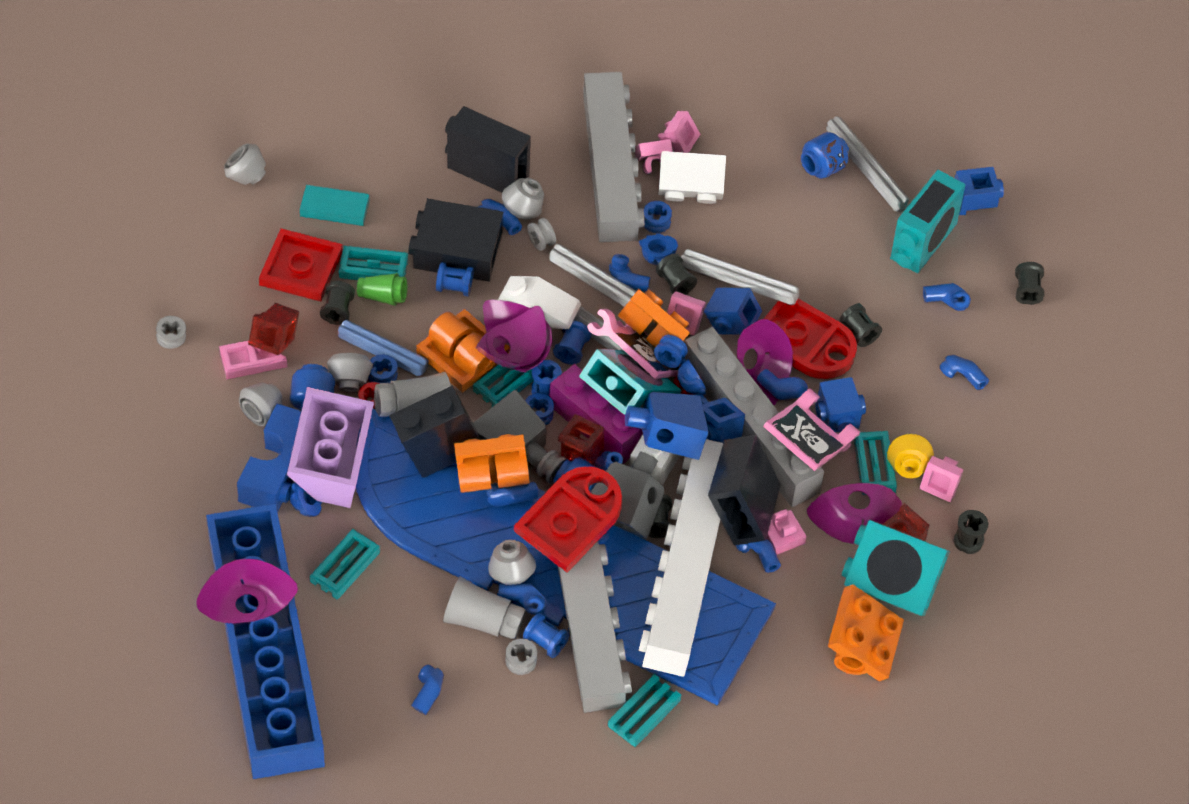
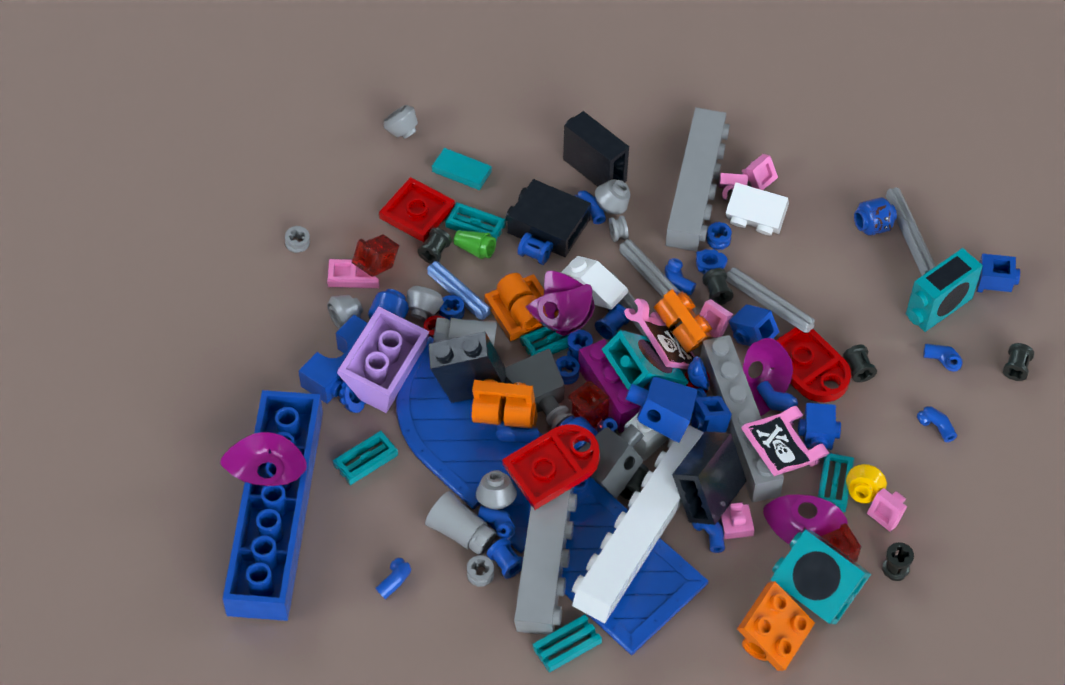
camera: 20 degrees right, 0 degrees up
blue bush [654,335,688,368] -> none

